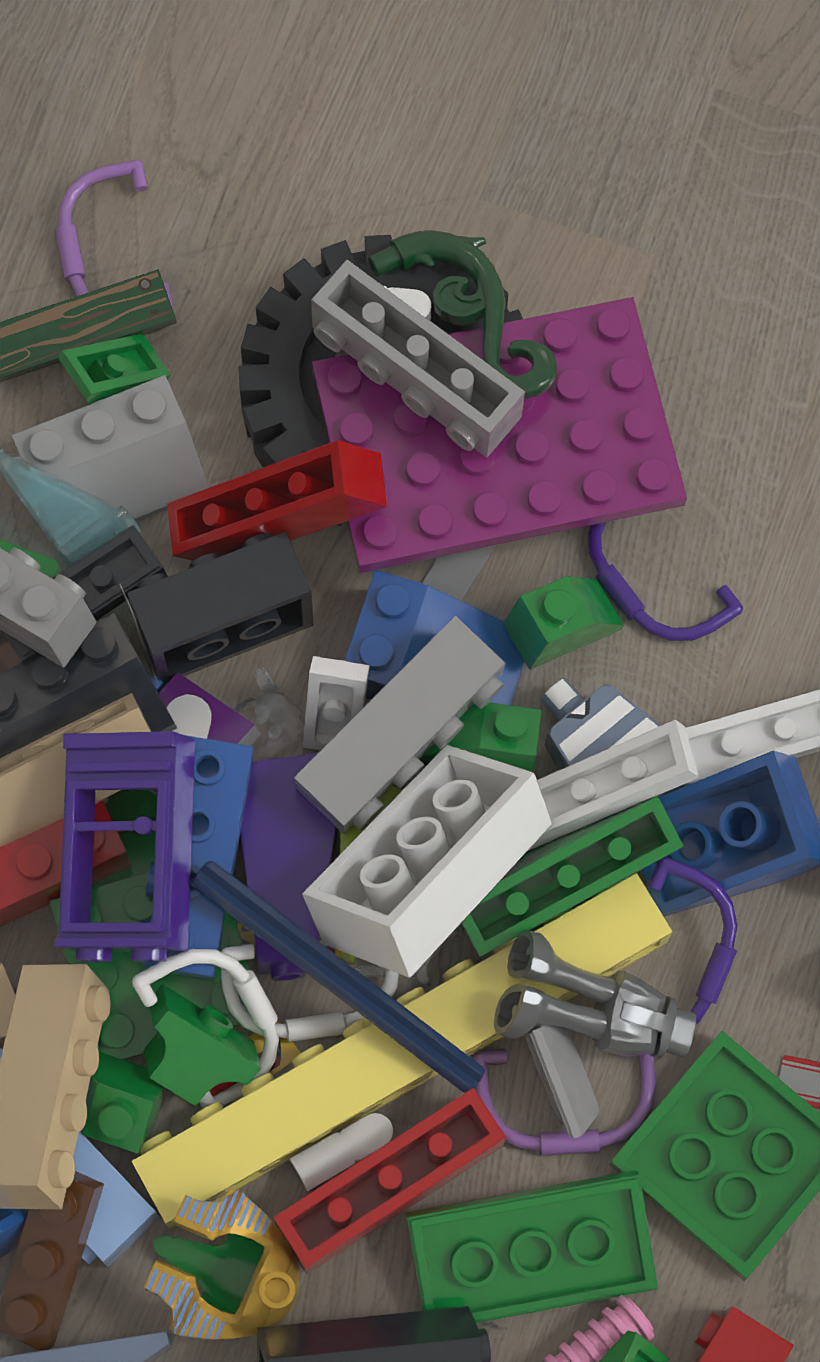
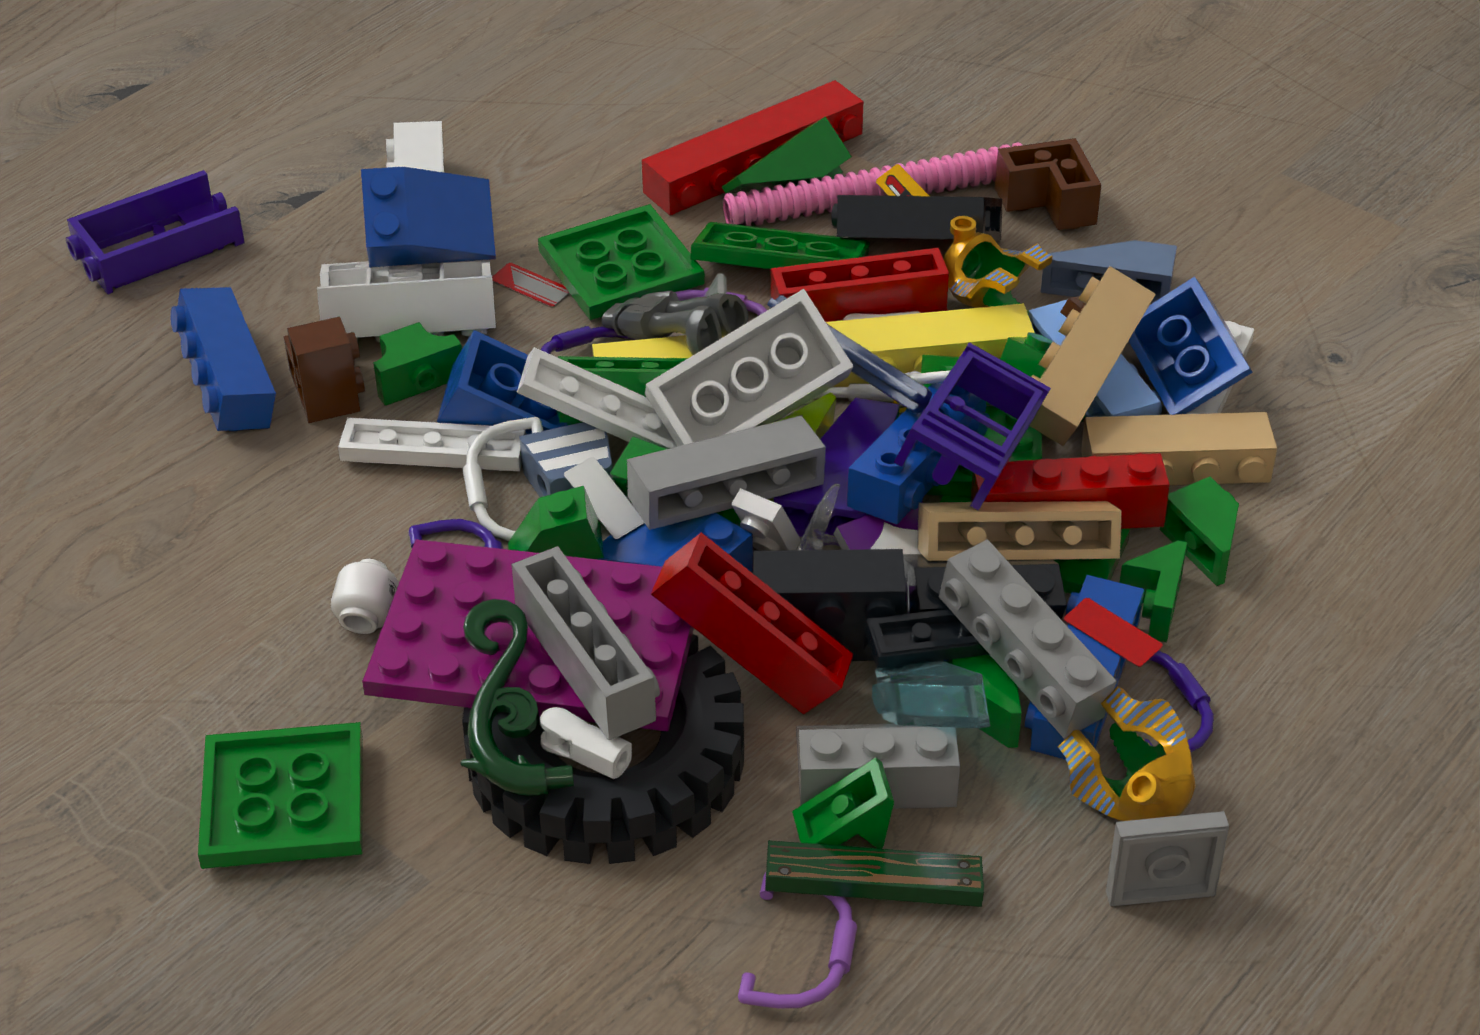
camera: 155 degrees left, 30 degrees down
none -> green plate [198,722,363,869]
none -> white head [331,559,399,634]
none -> white piece [463,417,543,541]
none -> white sticker [564,457,644,539]

